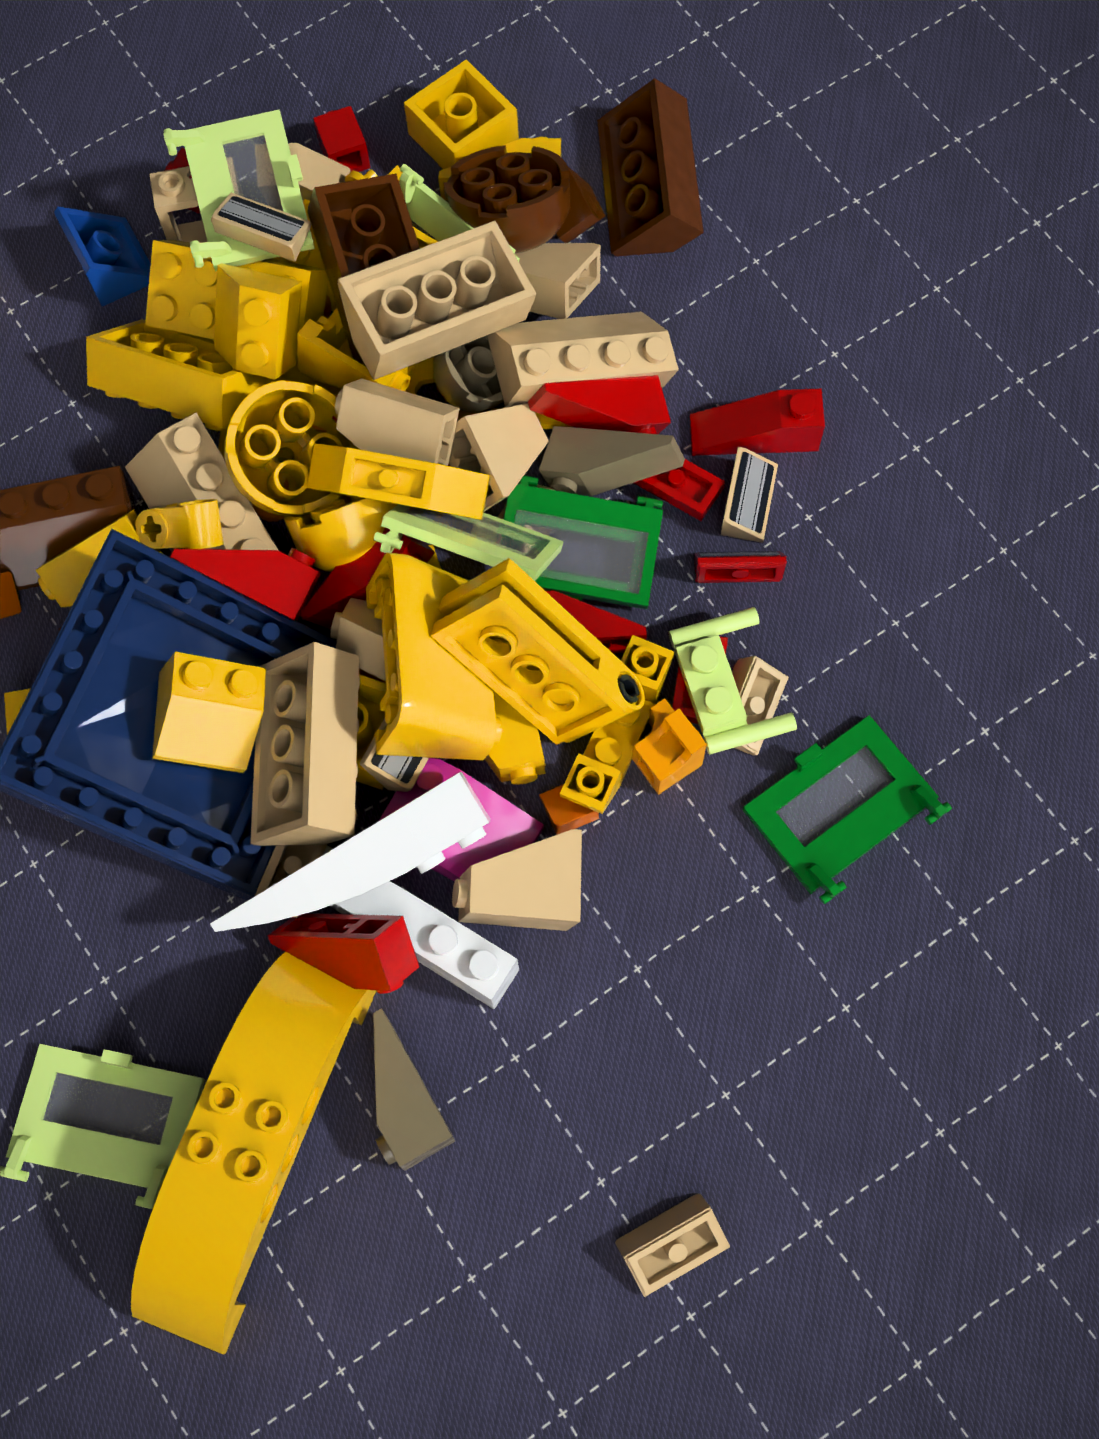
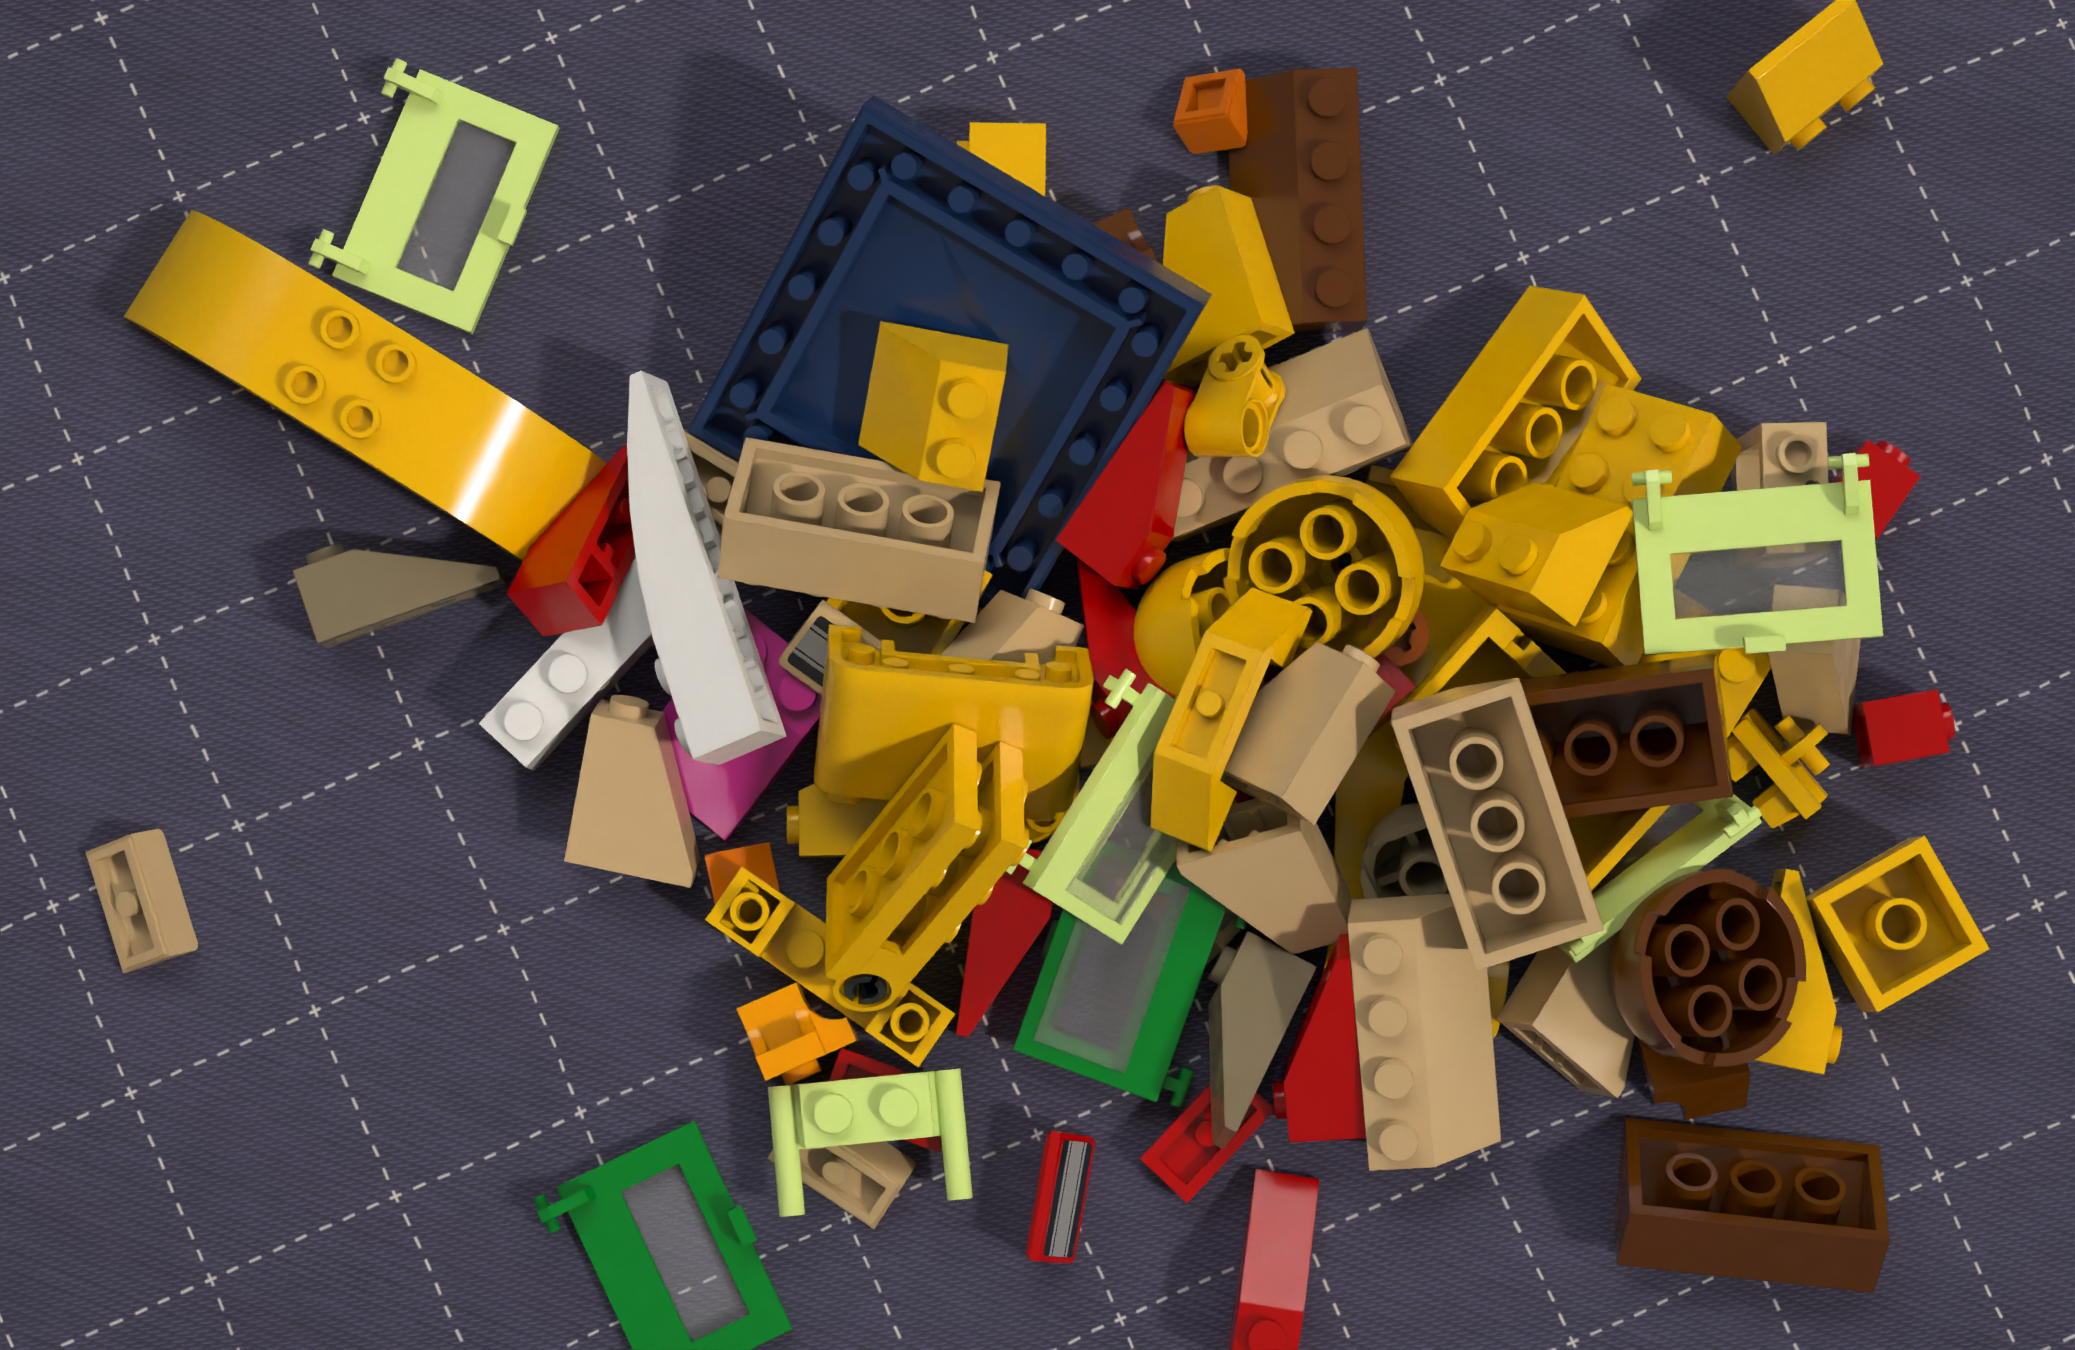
camera: 90 degrees right, 15 degrees up
blue slope [54,206,151,307] -> none
slope [211,192,312,262] -> none
slope [721,447,778,543] -> none

